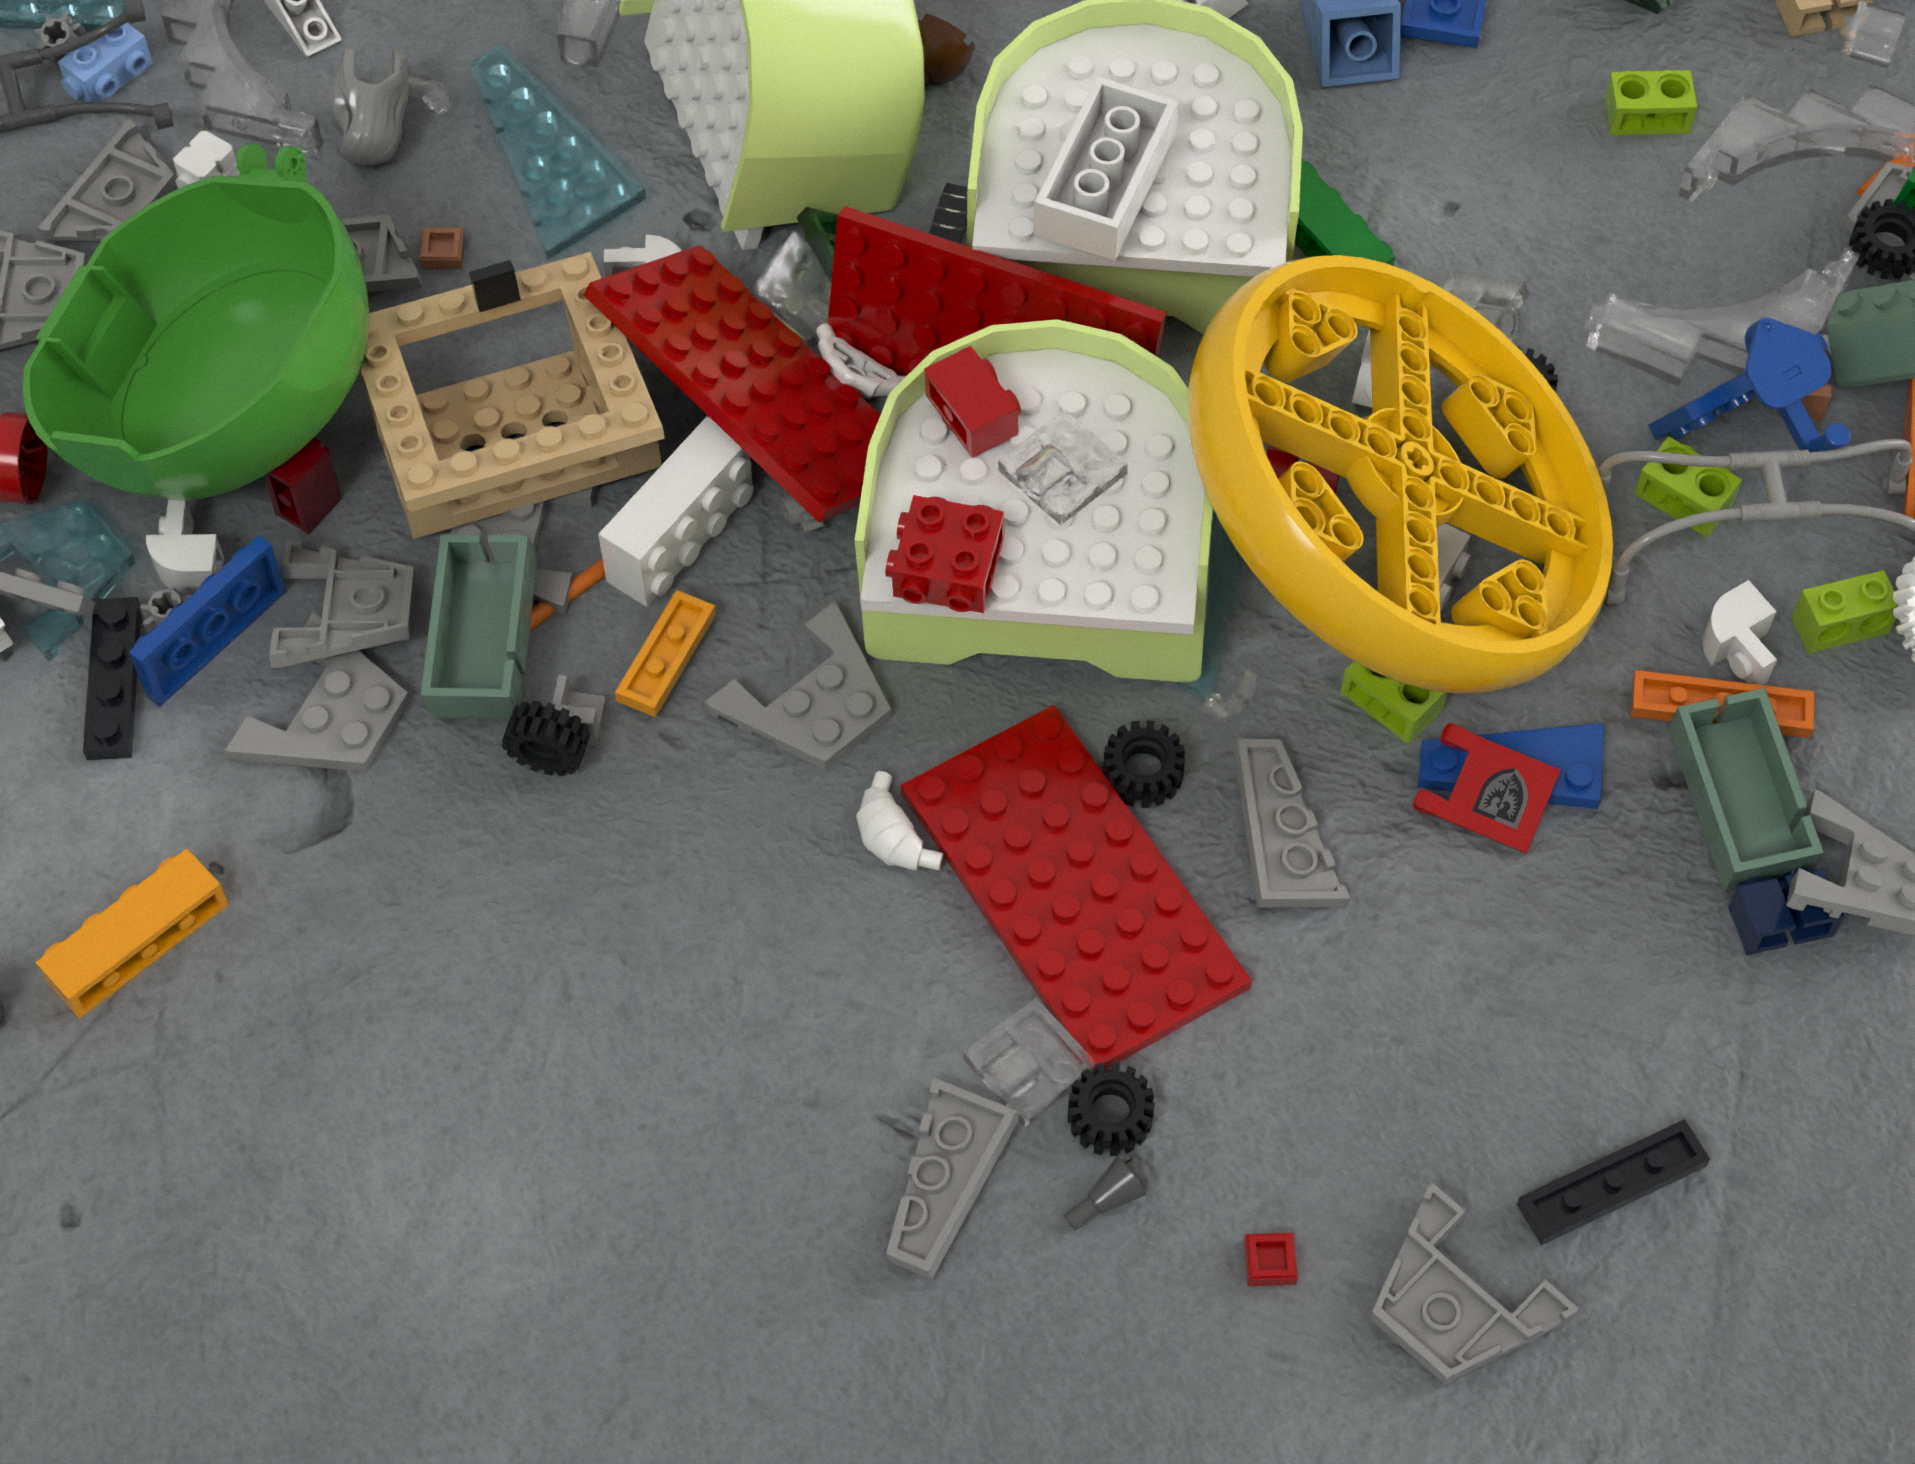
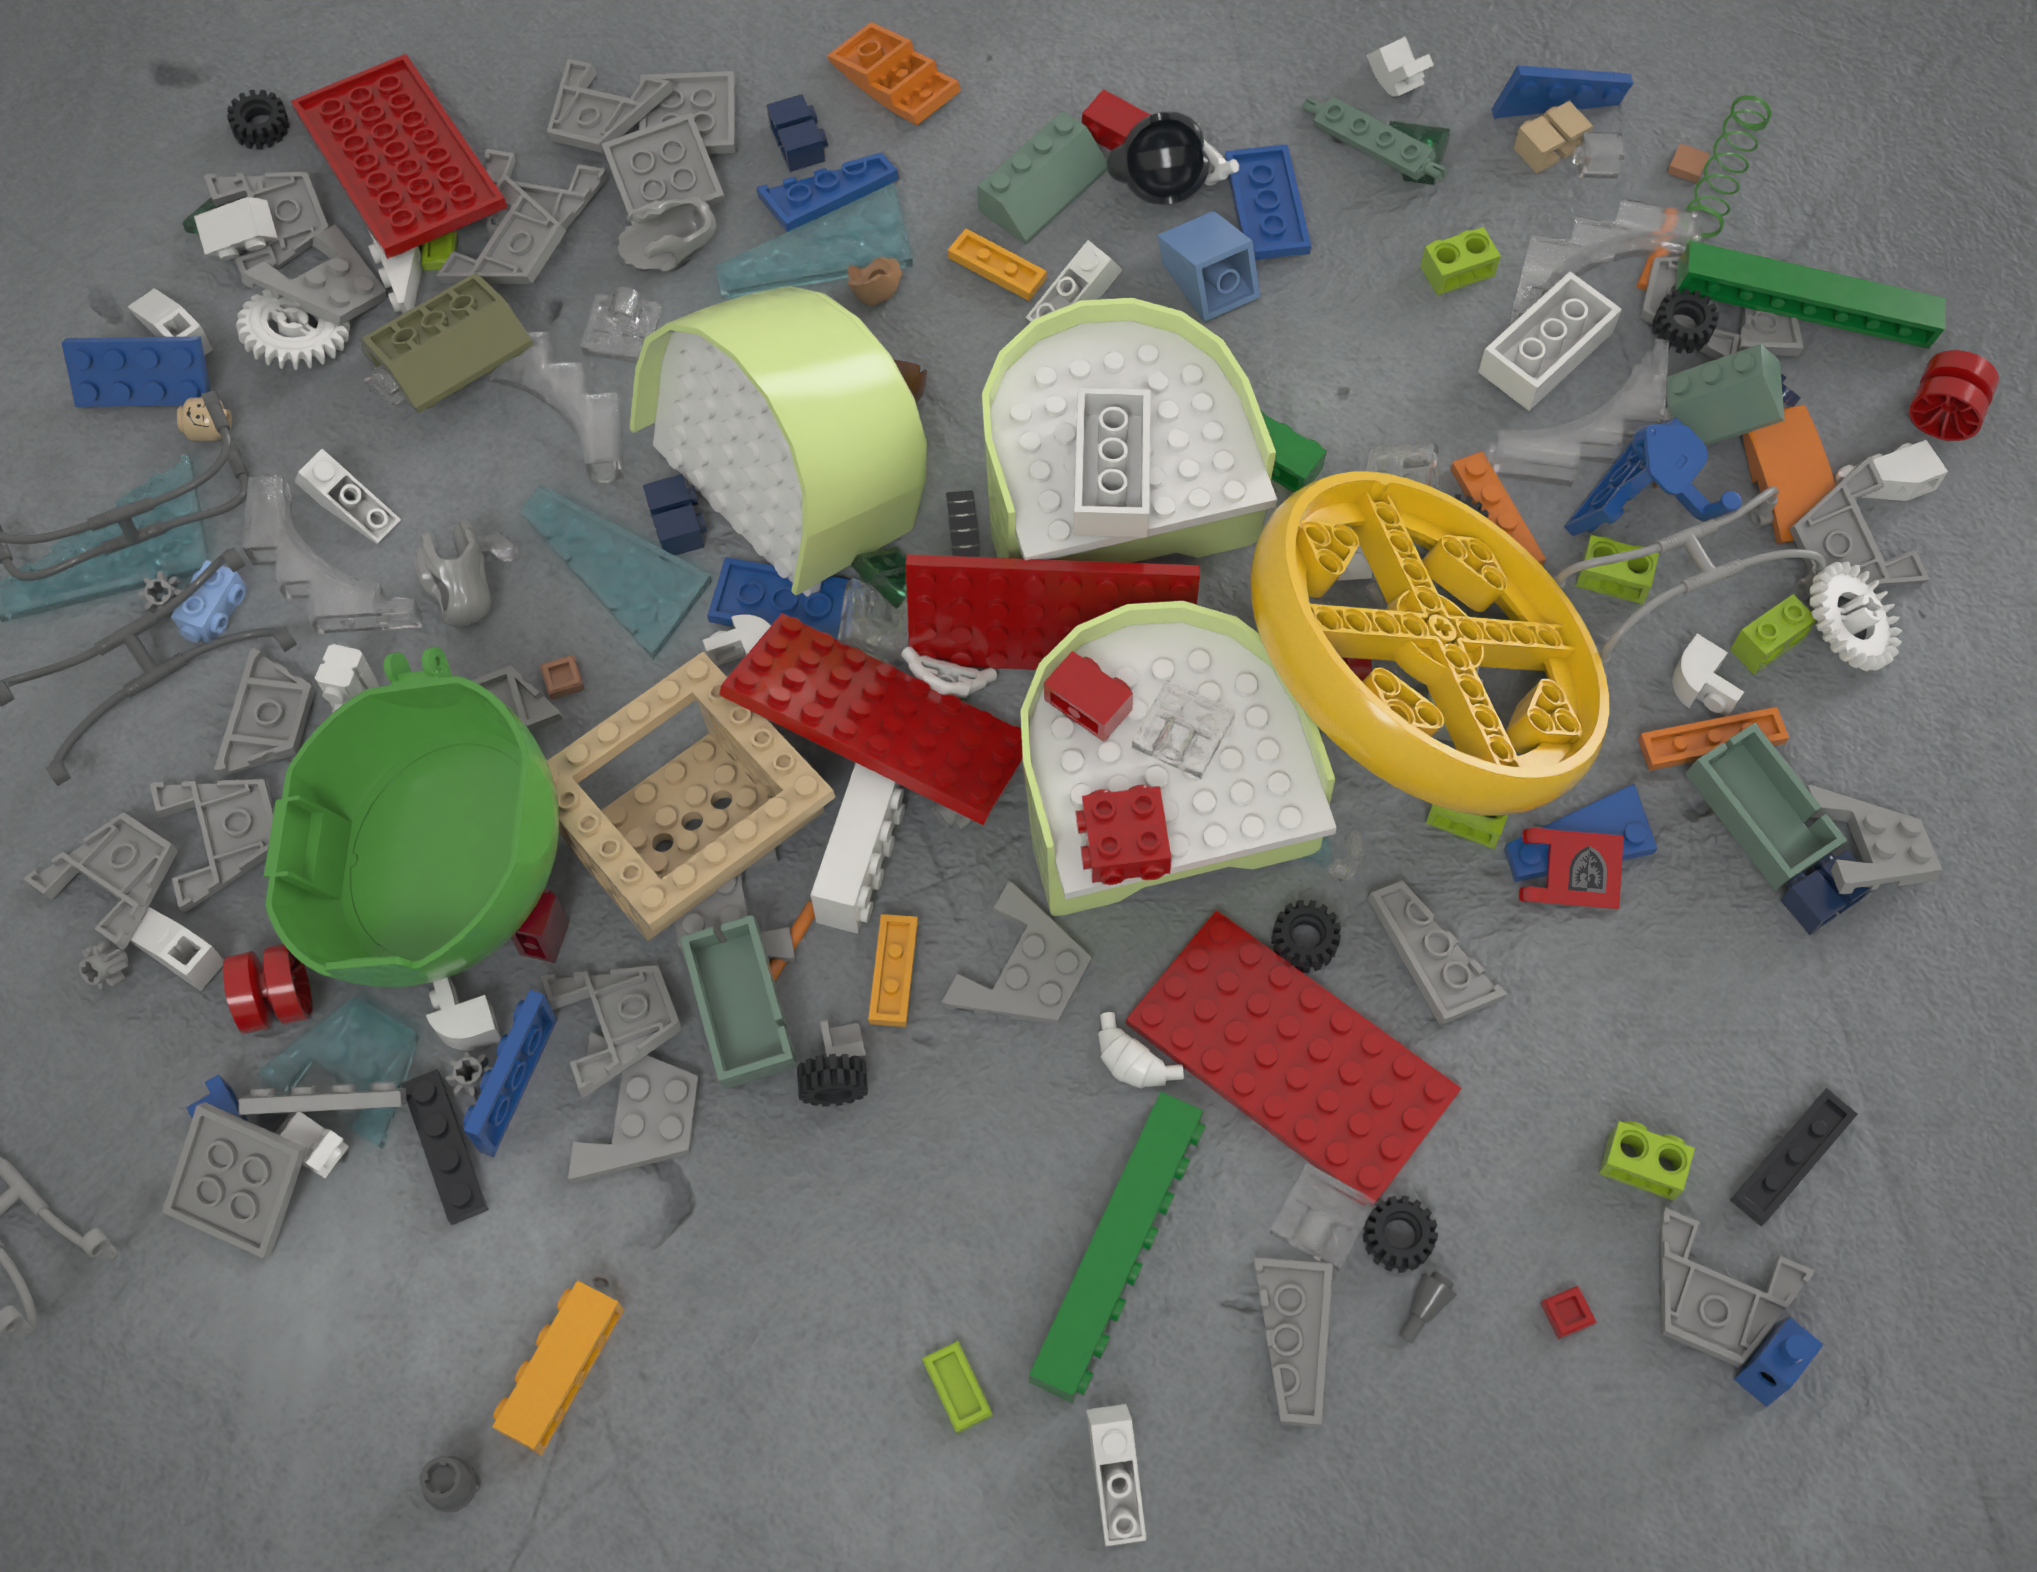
camera: 20 degrees left, 5 degrees up
black tile [469,260,521,312] -> none
none -> dark blue piece [643,474,708,559]
none -> blue plate [707,557,860,643]
none -> lime tile [922,1341,993,1435]
none -> green brick [1029,1092,1206,1404]
none -> white slope [1086,1404,1146,1546]
none -> orange plate [1450,451,1546,566]
none -> white brick [1478,271,1622,411]
none -> lime brick [1598,1121,1695,1201]
none -> blue torso [1733,1317,1823,1407]

